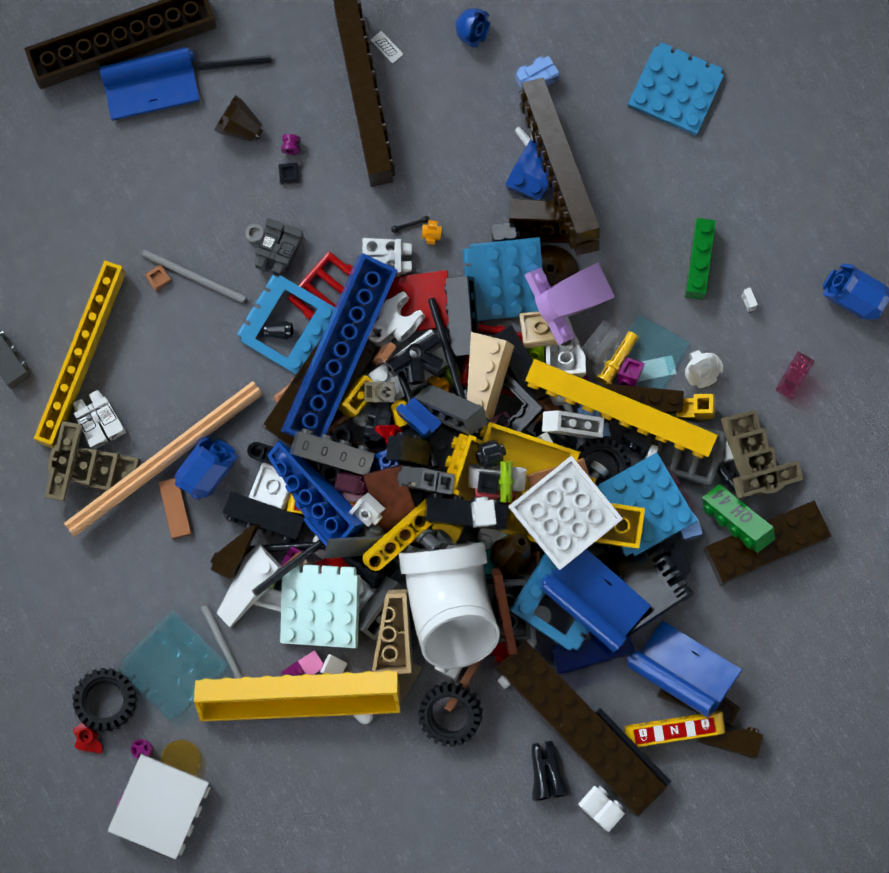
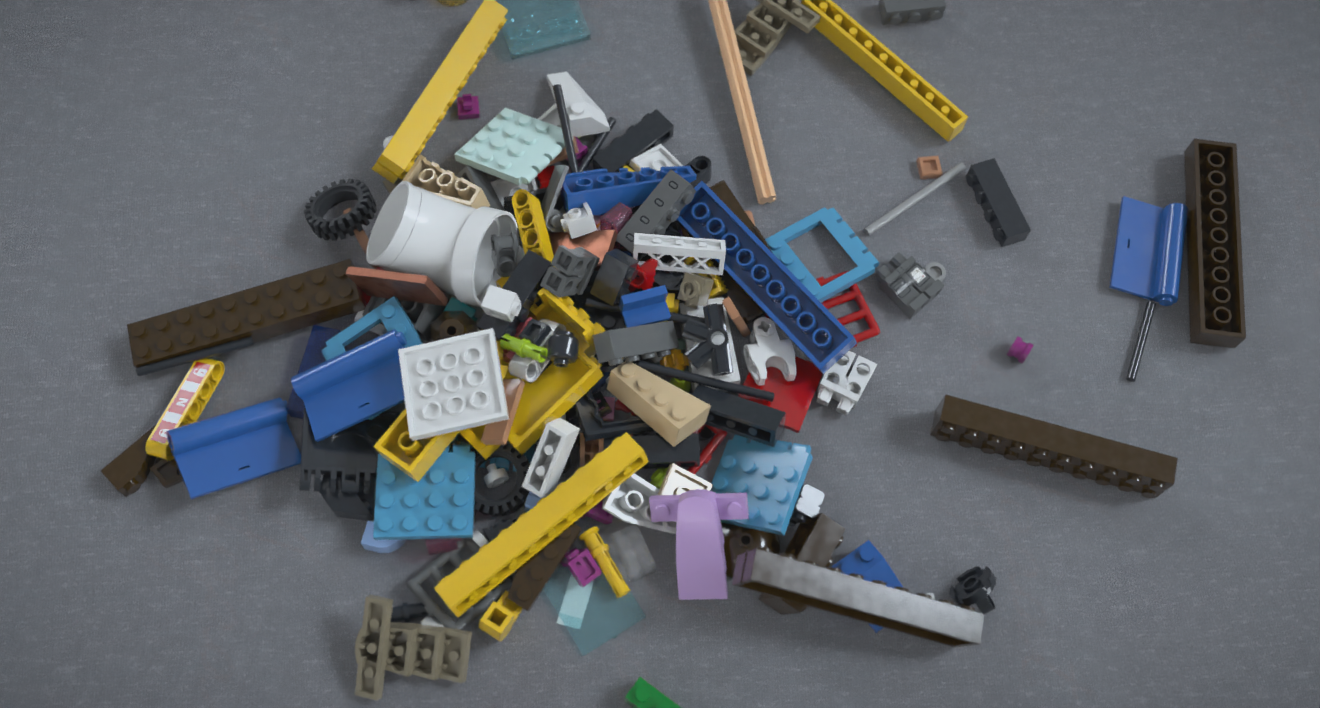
camera: 110 degrees right, 10 degrees down
white hips [73,390,127,449] -> none
nougat tile [159,478,192,539] -> none
blue brick [175,436,238,500] -> none
light grey piece [201,605,243,678] -> none
dark brown slope [210,522,260,580] -> none
dark brown cone [214,95,263,141] -> none
black cone [264,321,294,340] -> none
black tile [278,162,299,184] -> none
bright pink tile [298,650,324,675] -> none
white tile [320,654,347,674] -> none
white sticker [371,31,403,63] -> none
black hinge [391,216,430,233] -> none
light orange gear [421,220,442,245] -> none
blue cylinder [455,8,490,47] -> none
light blue brick [515,56,560,90] -> none
black piece [531,741,571,801] -> none
white brick [577,786,625,832] -> none
white tile [685,350,724,388] -> none
green brick [702,484,775,553] -> none
dark brown brick [704,500,831,586] -> none
none -> white fence [633,233,726,275]
none -> black tile [949,566,996,614]
none -> black brick [966,158,1031,247]

